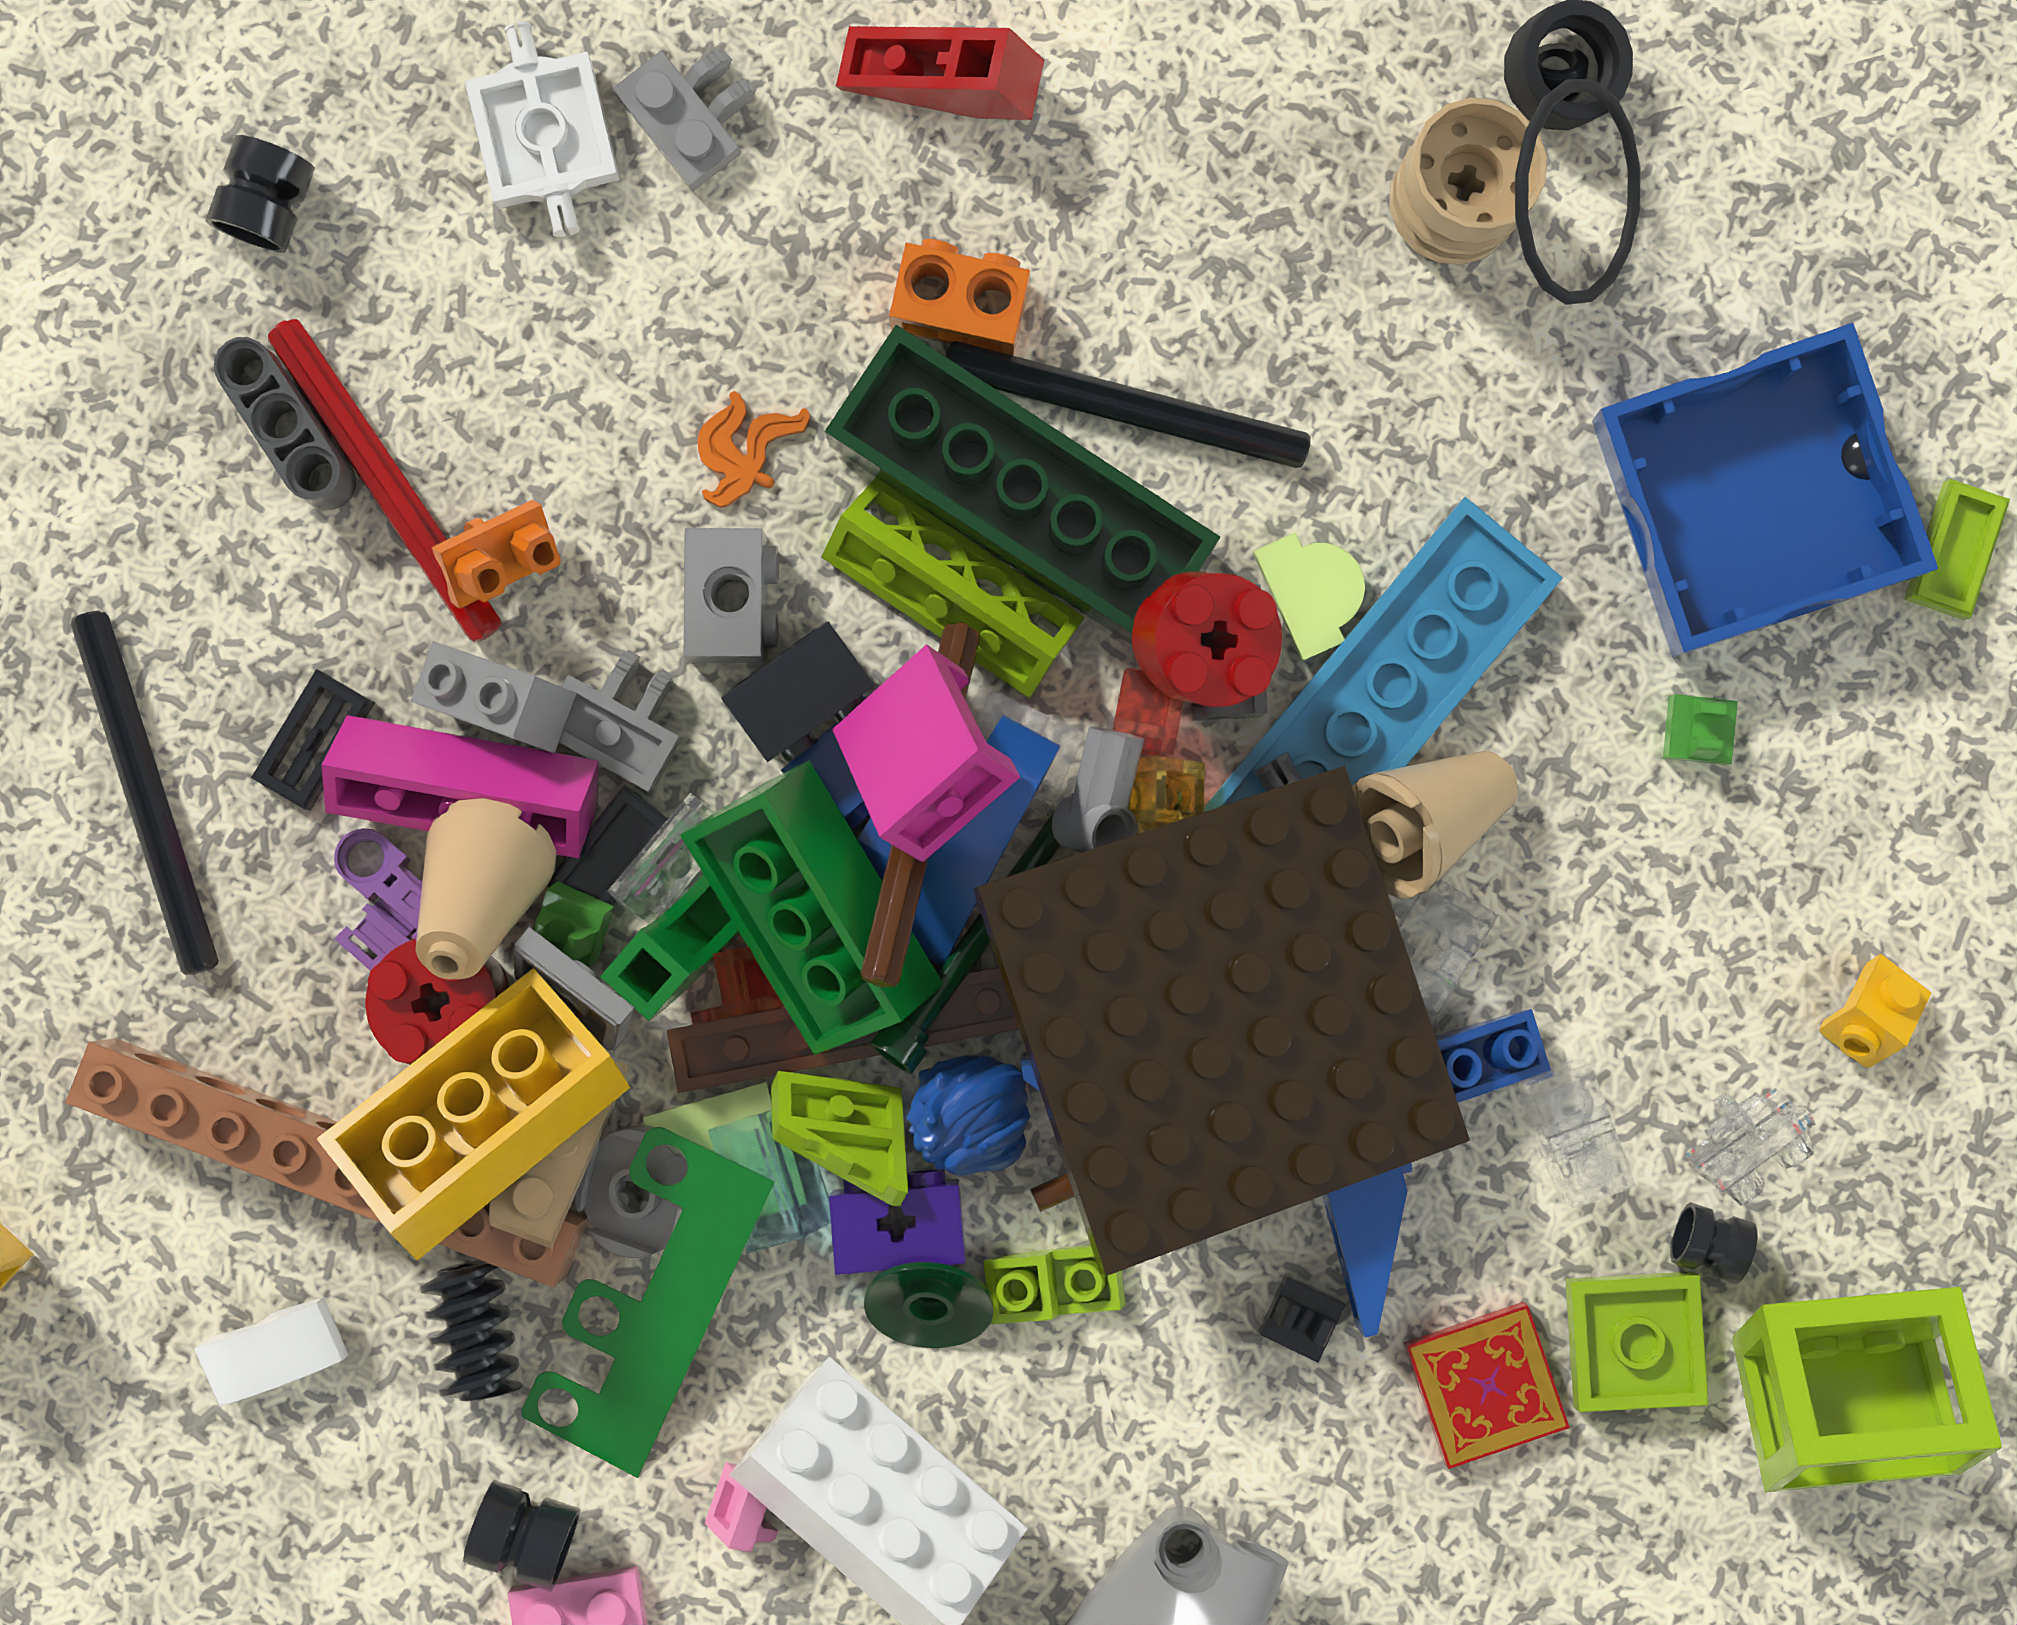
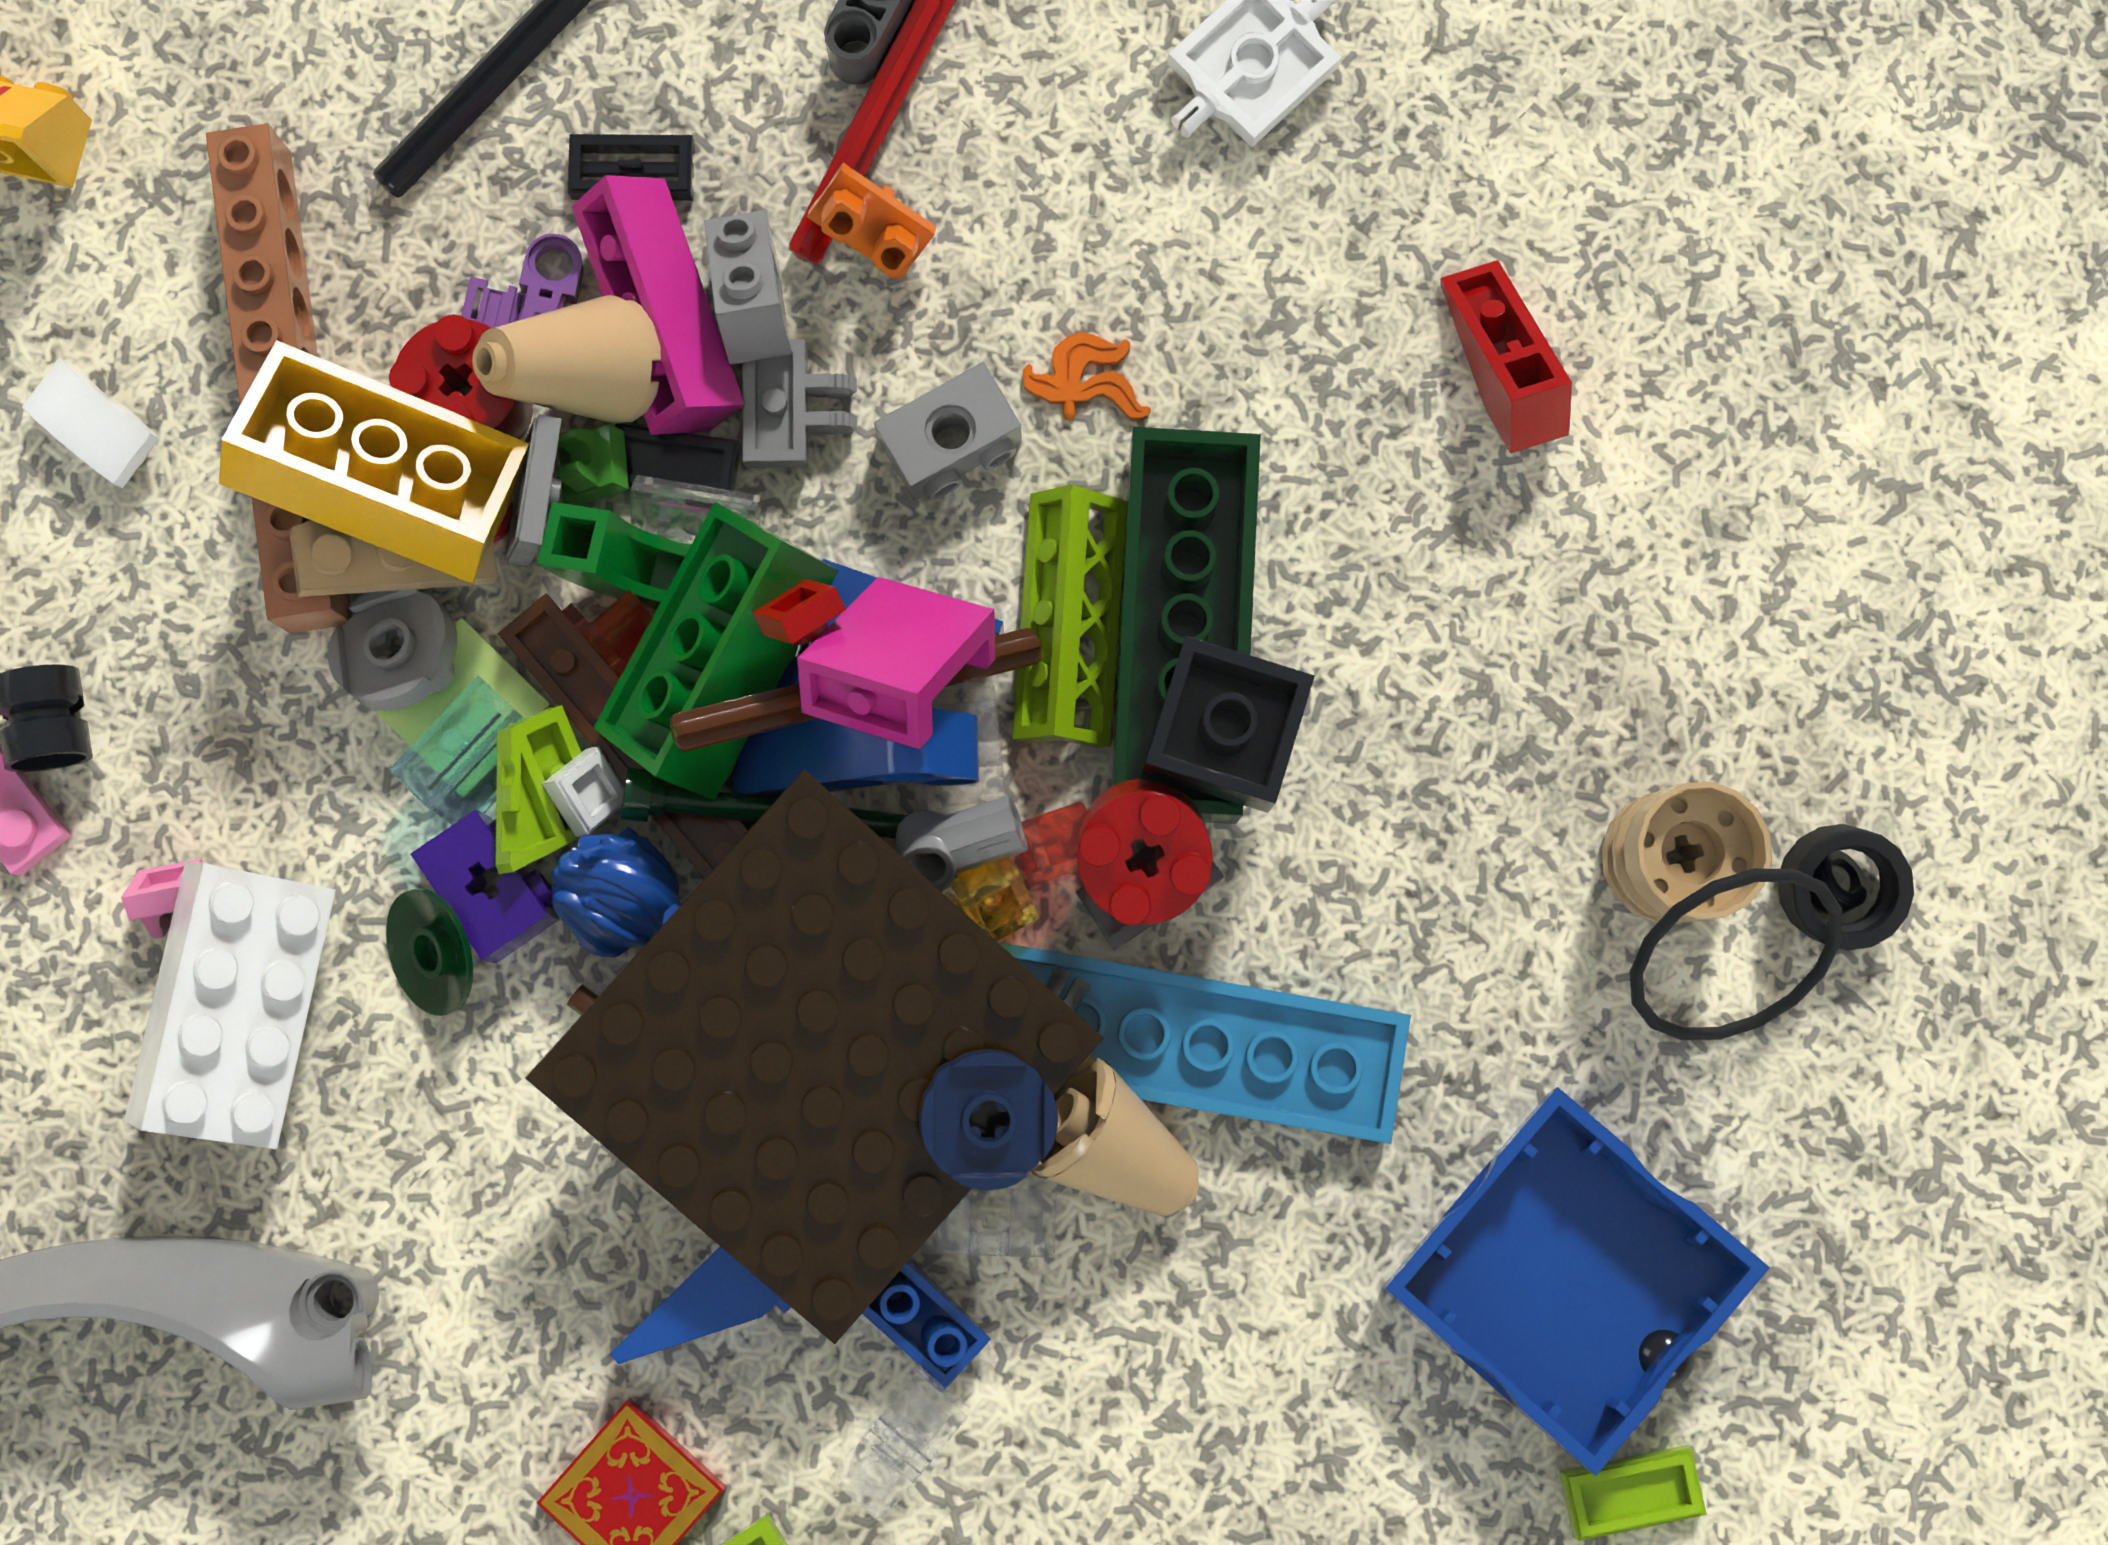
camera: 60 degrees right, 5 degrees down
black piece [420,1260,523,1401] -> none
green piece [521,1127,775,1478] -> none
light grey hinge [612,48,757,192] -> none
black slope [721,621,875,764] -> none
orange brick [889,239,1030,356] -> none
black axle [945,341,1311,468] -> none
lime slope [983,1245,1126,1325] -> none
yellowish green piece [1253,532,1365,662] -> none
black tile [1258,1274,1346,1363] -> none
bright green tile [1663,694,1738,765] -> none
none -> white tile [542,746,624,837]
none -> red plate [752,579,846,645]
none -> dark blue plate [919,1049,1058,1190]
none -> black brick [1142,635,1315,813]

